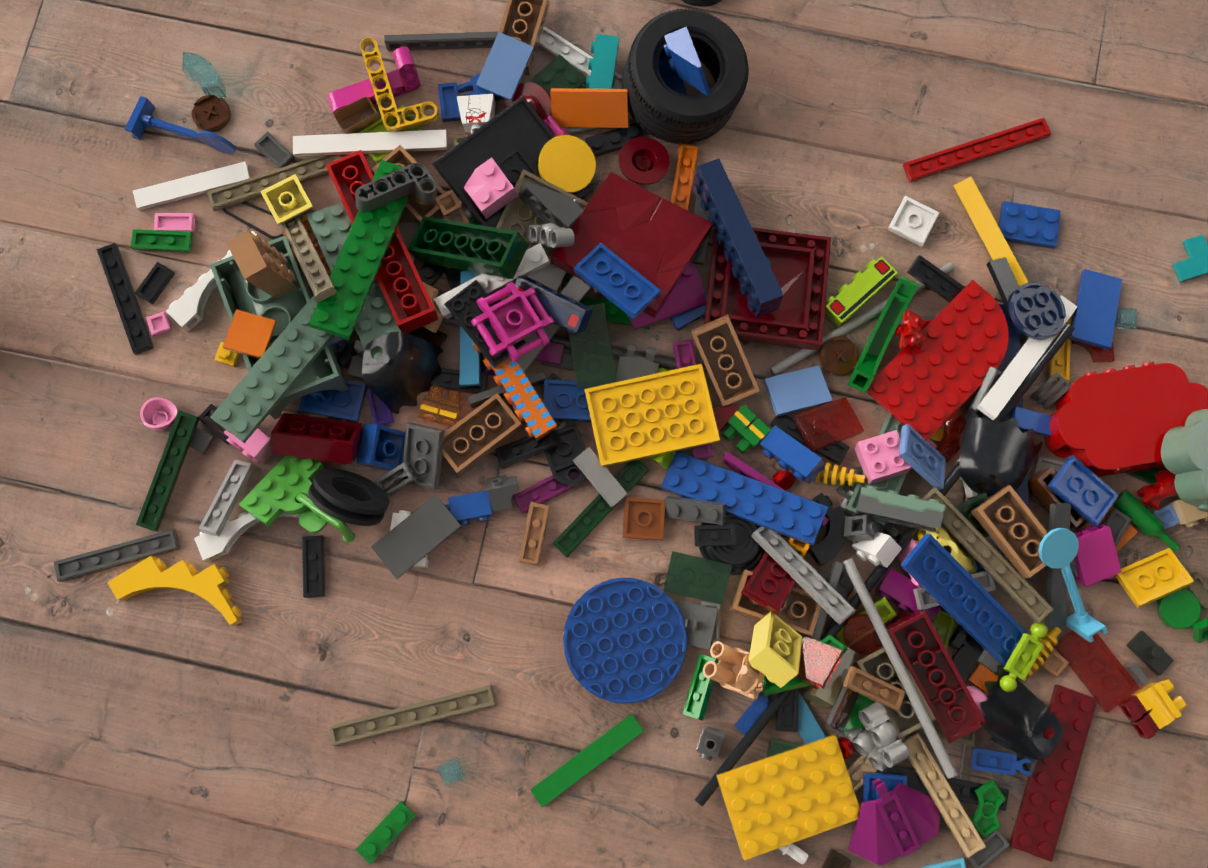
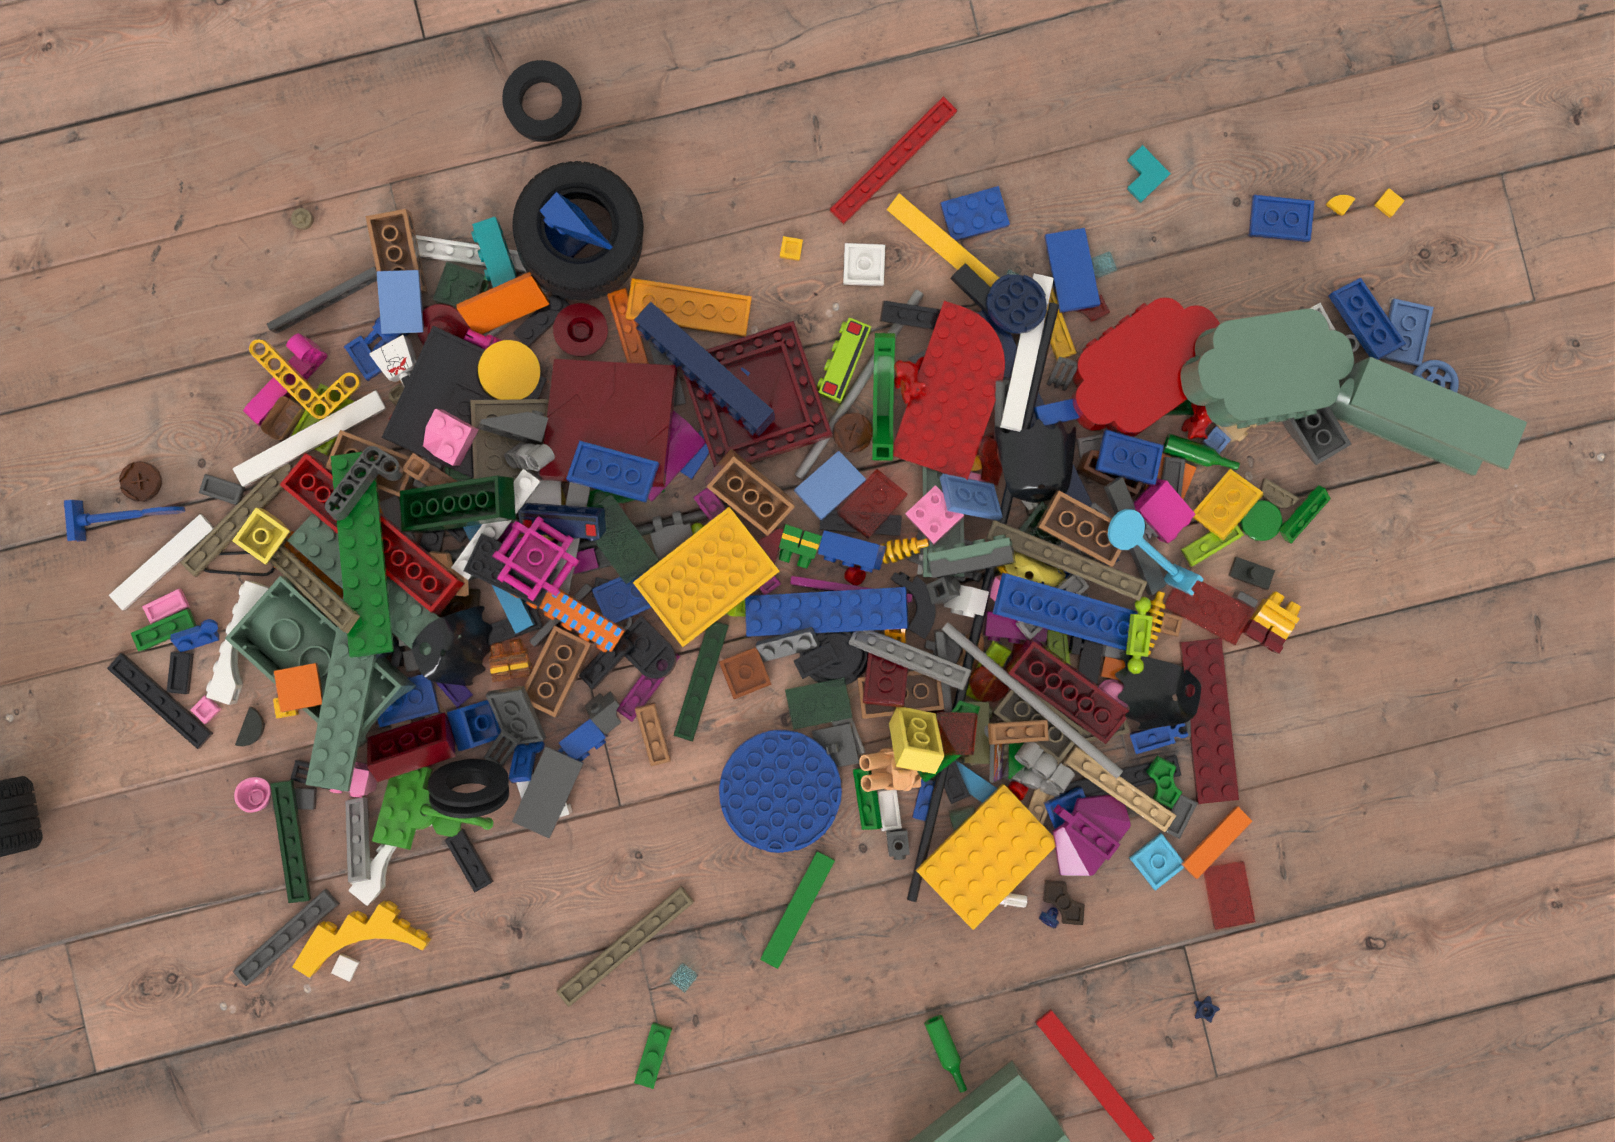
camera: 25 degrees left, 10 degrees up
clear light blue brick [182,52,226,97] -> none
medium nougat brick [226,231,297,299] -> none
light grey tile [573,447,627,507] -> none
none -> blue hinge [170,619,219,653]
none -> pearl dark grey tile [235,707,265,747]
none -> white tile [331,953,360,982]
none -> blue hinge [508,741,545,783]
none -> light orange tile [626,278,752,337]
none -> yellow tile [780,236,803,261]
none -> white tile [877,789,902,831]
none -> lime tile [1180,525,1244,567]

